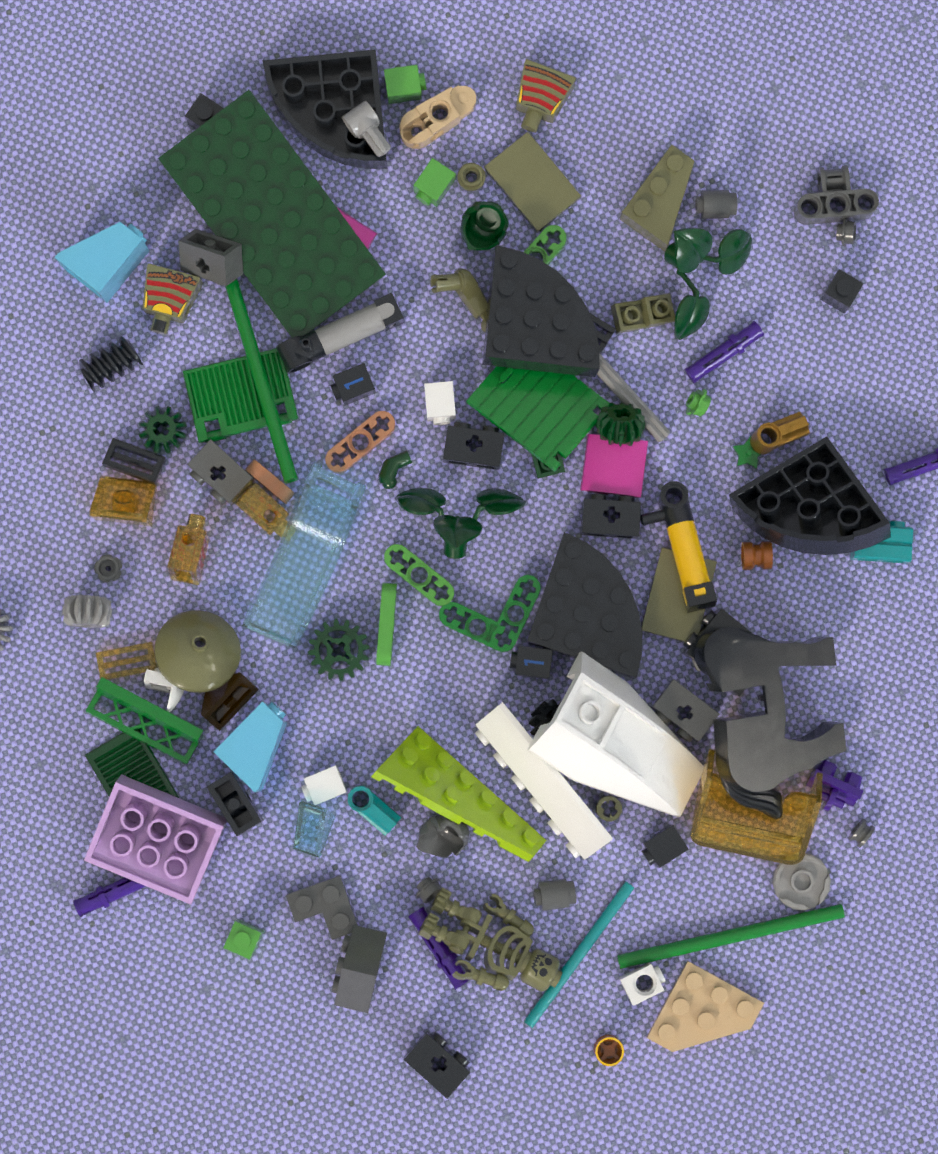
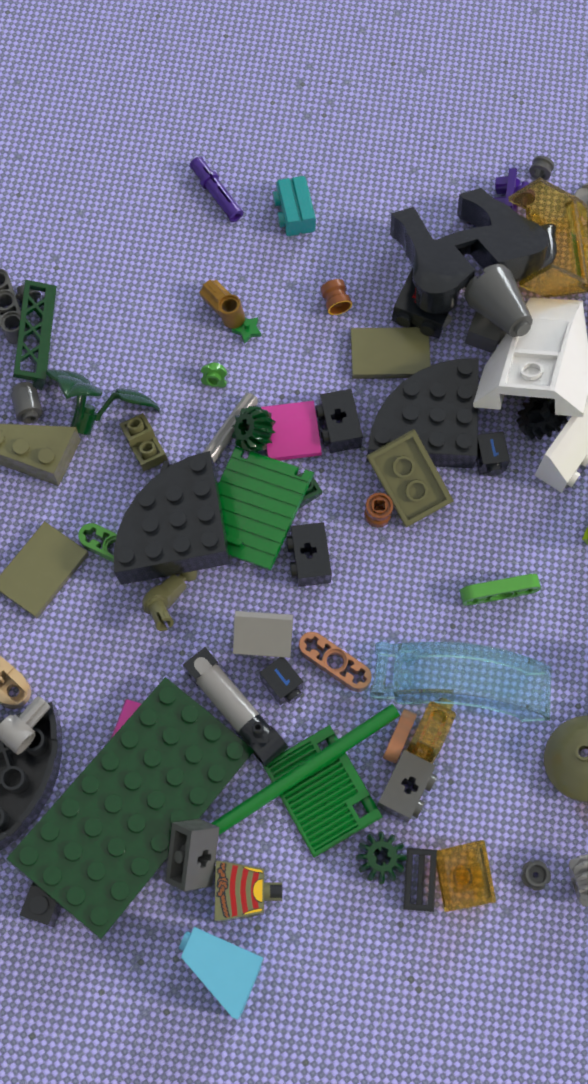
camera: 105 degrees left, 15 degrees down
black piece [79,336,143,393] -> none
clear yellow torso [167,514,209,585] -> none
dark green gear [308,619,370,681] -> none
dark green arm [378,450,412,489] -> none
bright green beam [384,544,454,606] -> none
dark green plant [395,488,526,559] -> none
bright green brick [413,158,456,207] -> none
white brick [424,381,456,425] -> none
green beam [439,575,541,653] -> none
olive plate [457,163,486,191] -> none
dark green hair [460,201,509,251] -> none
piece [640,481,717,613] -> none
dark purple pin [684,321,764,384] -> none
black brick [729,436,891,555] -> none
black brick [820,269,864,314] -> none
none -> dark green fence [13,279,57,390]
none -> light grey slope [233,611,293,658]
none -> dark orange wheel [364,492,393,528]
none -> olive tile [366,429,454,527]
none -> dark grey cone [464,264,533,337]

